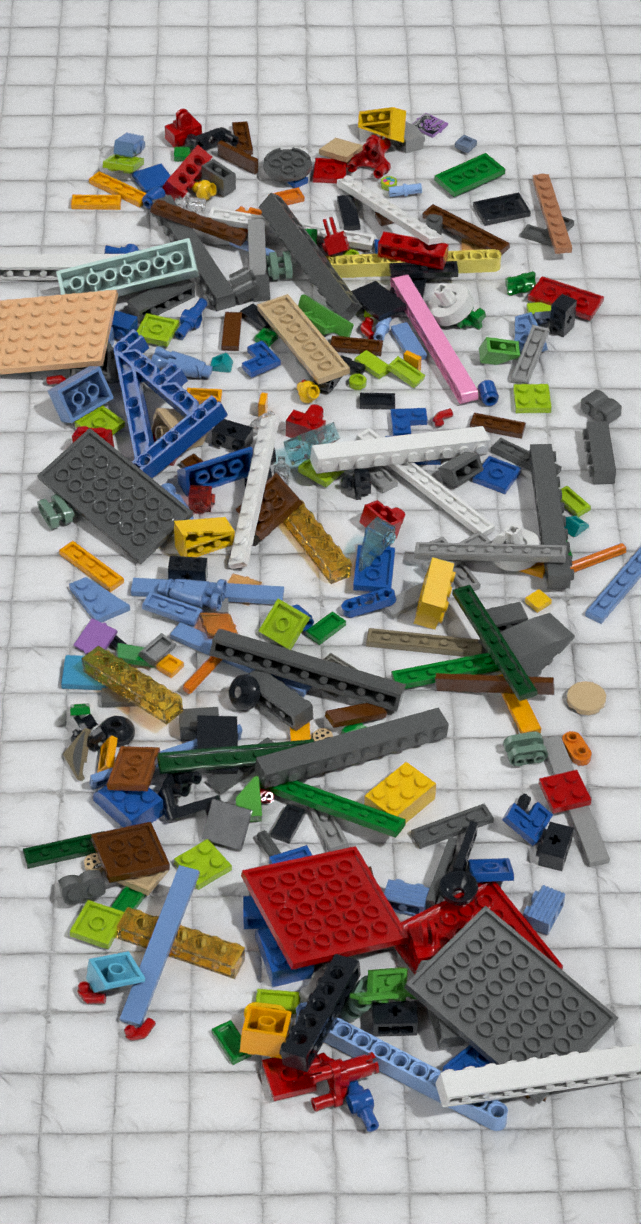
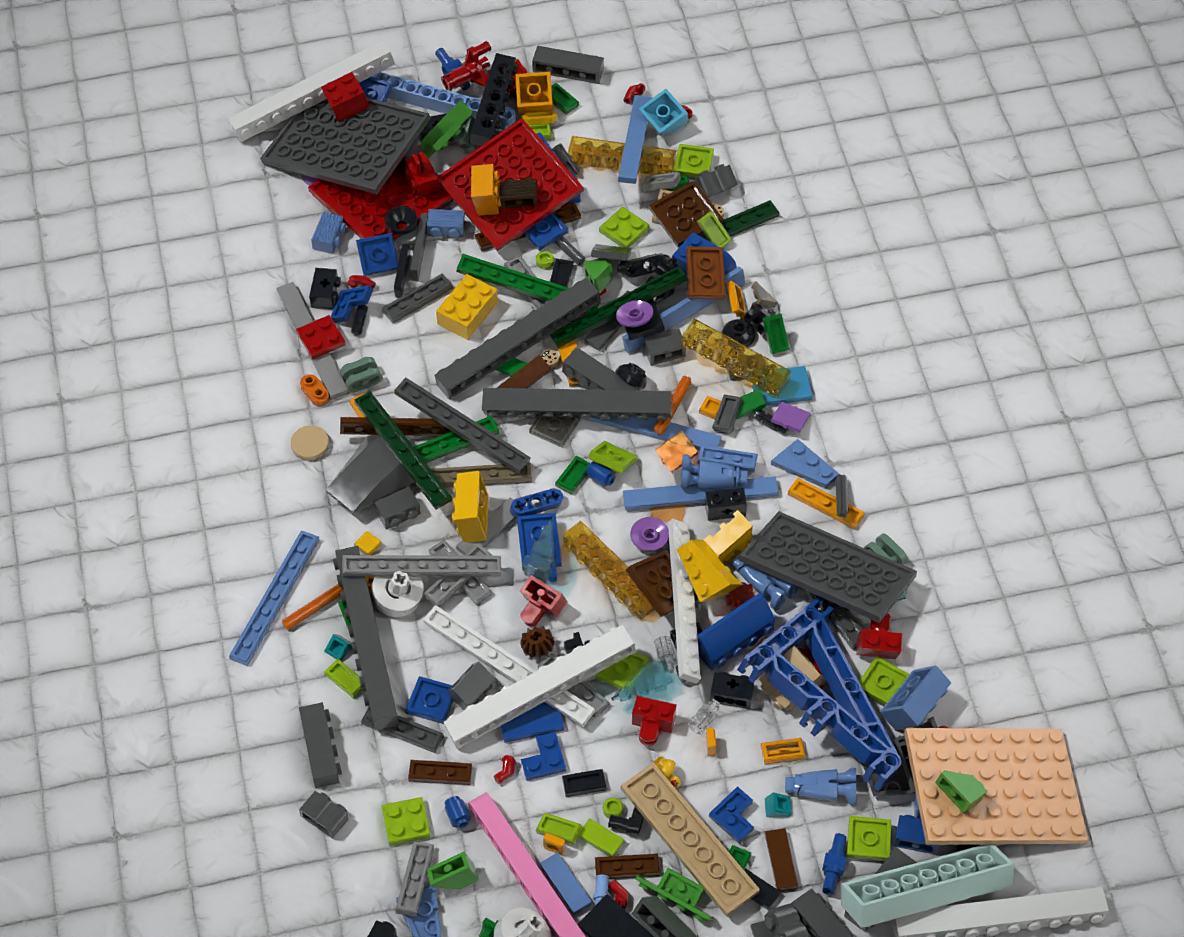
camera: 170 degrees right, 10 degrees up
none -> red brick [321,72,370,122]
none -> red arm [347,275,376,289]
none -> dark grey plate [394,377,531,474]
none -> light orange brick [471,164,502,216]
none -> dark brown brick [500,177,538,208]
none -> reddish brown gear [520,626,555,659]
none -> dark grey brick [532,46,604,84]
none -> lime tile [536,251,554,269]
none -> dark grey axle [552,143,580,175]
none -> medium lavender dish [616,300,653,327]
none -> medium lavender dish [630,517,669,551]
none -> light grey plate [642,172,681,191]
none -> yellow wedge [677,540,742,602]
none -> lime tile [697,211,732,247]
none -> dark grey axle [835,474,848,518]
none -> bright green slope [935,770,987,814]

